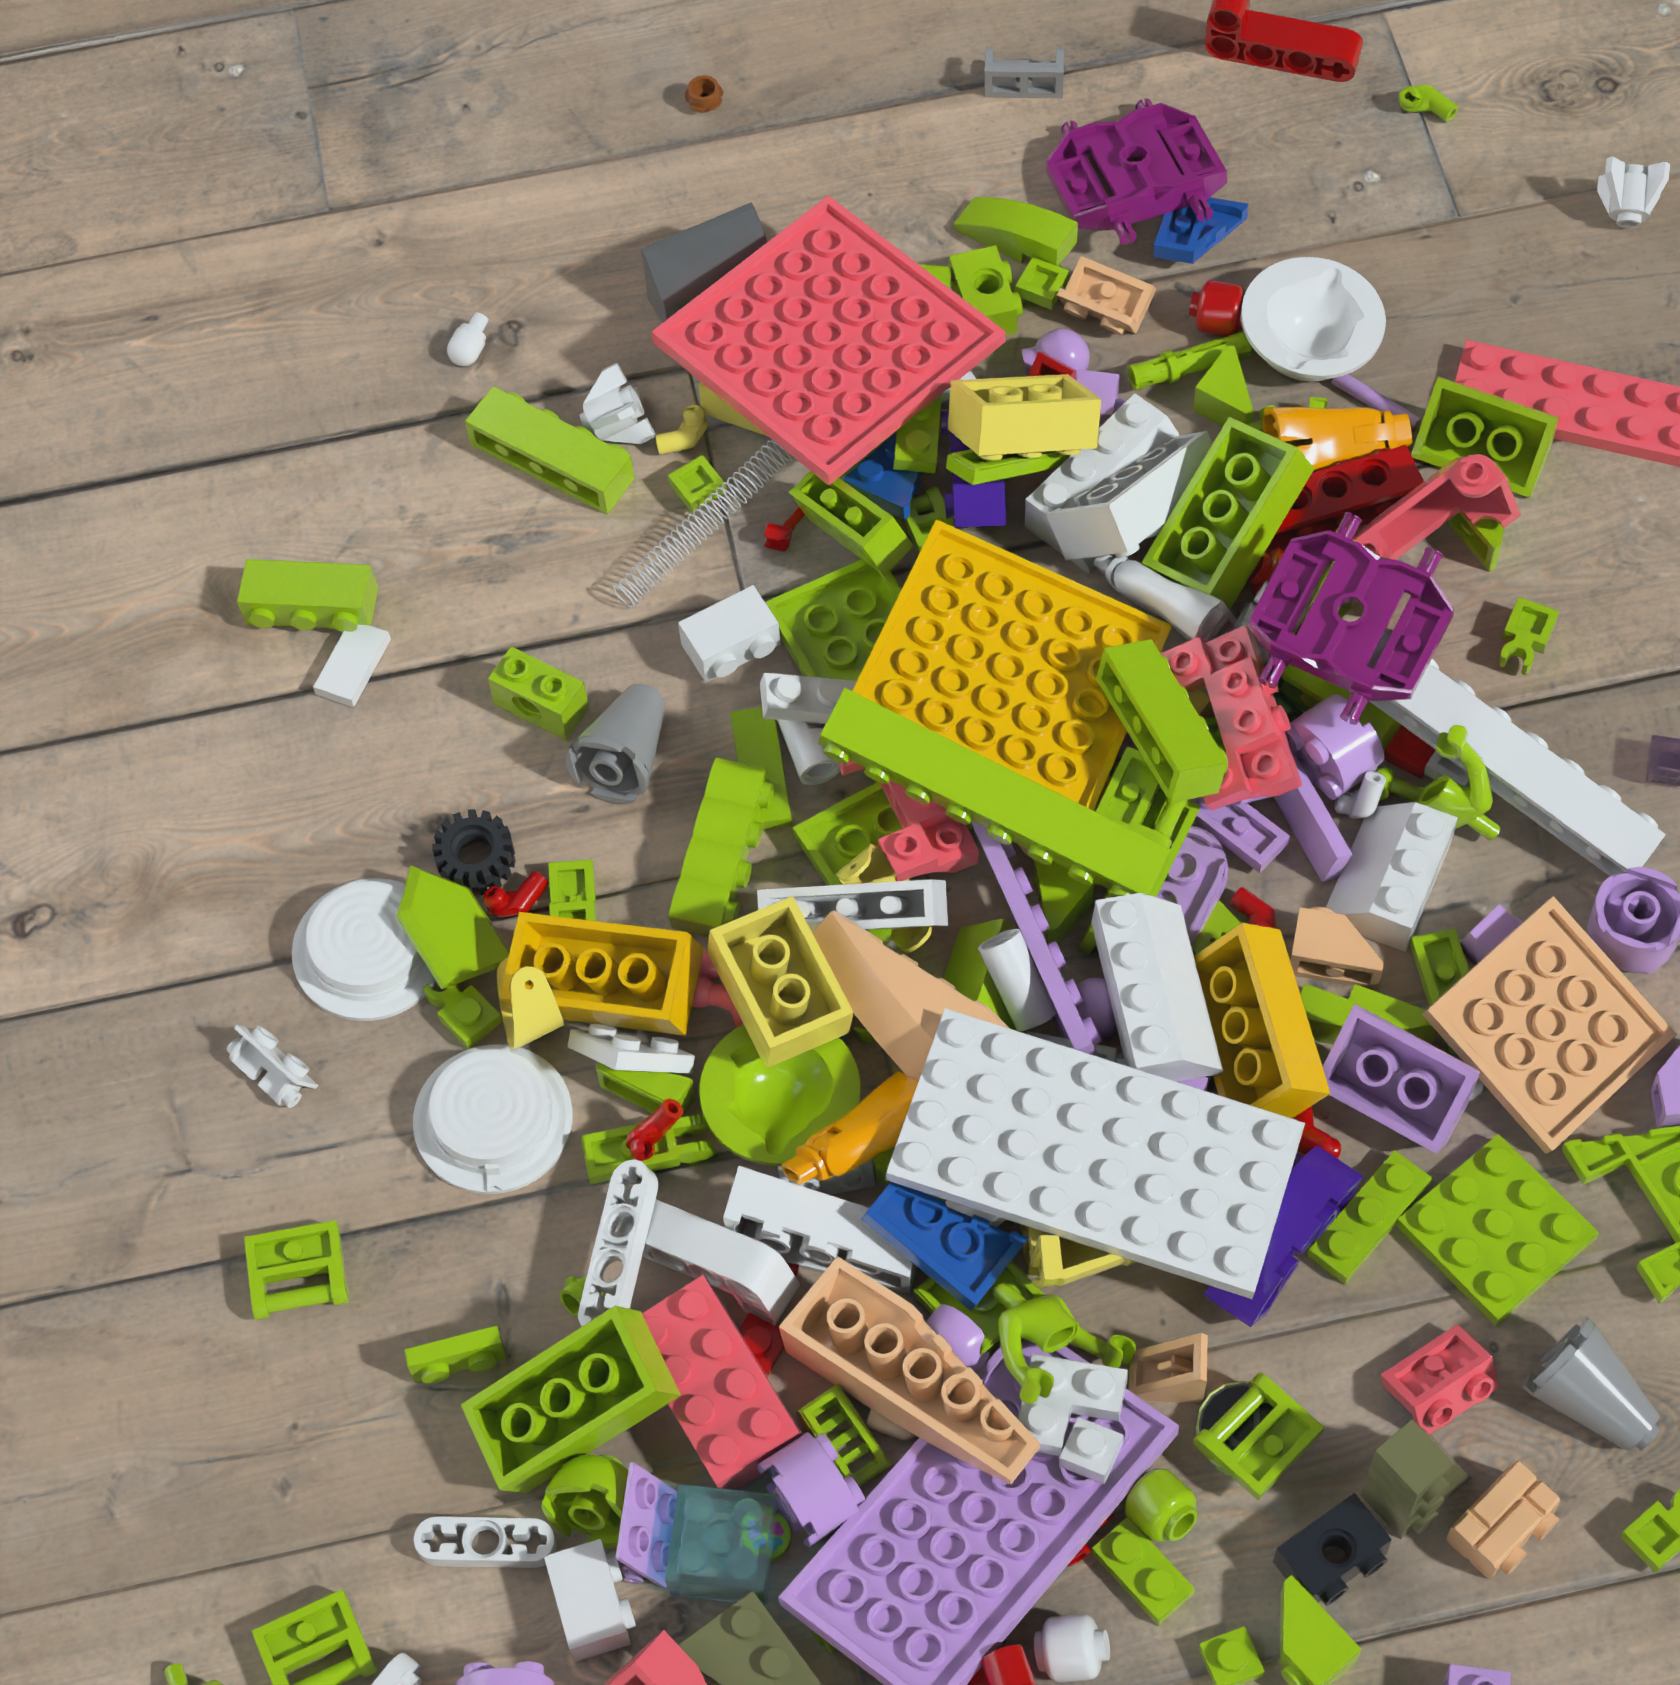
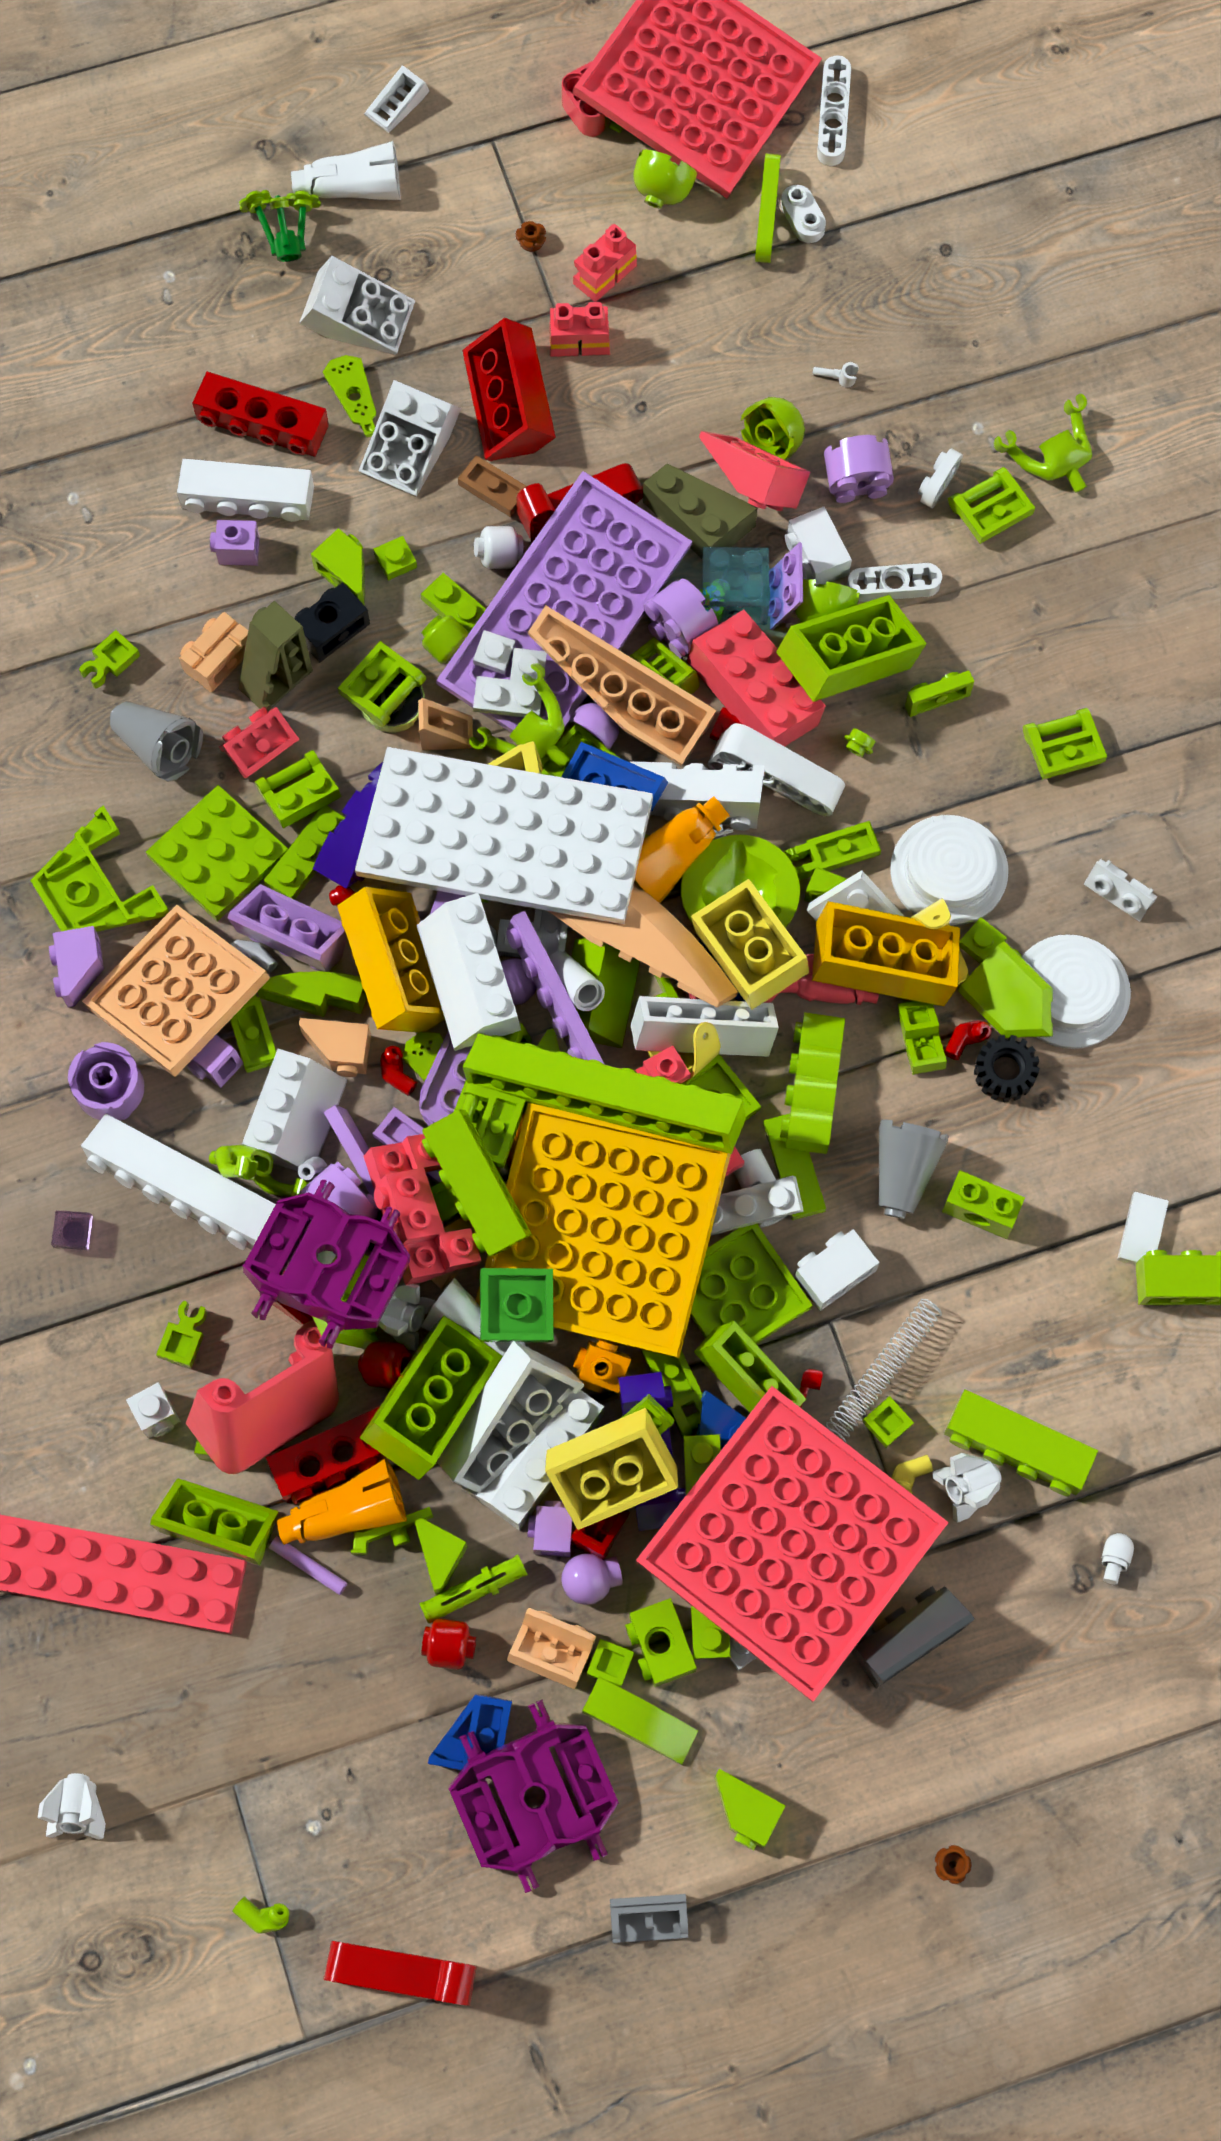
camera: 170 degrees right, 10 degrees up
white beam [578,1160,658,1326] -> none
red arm [626,1098,683,1161] -> none
white piece [1241,257,1386,382] -> none
none -> white brick [126,1382,181,1438]
none -> lime plate [254,750,342,829]
none -> bright green plate [480,1268,554,1342]
none -> light orange brick [573,1339,631,1393]
none -> lime slope [714,1769,786,1851]

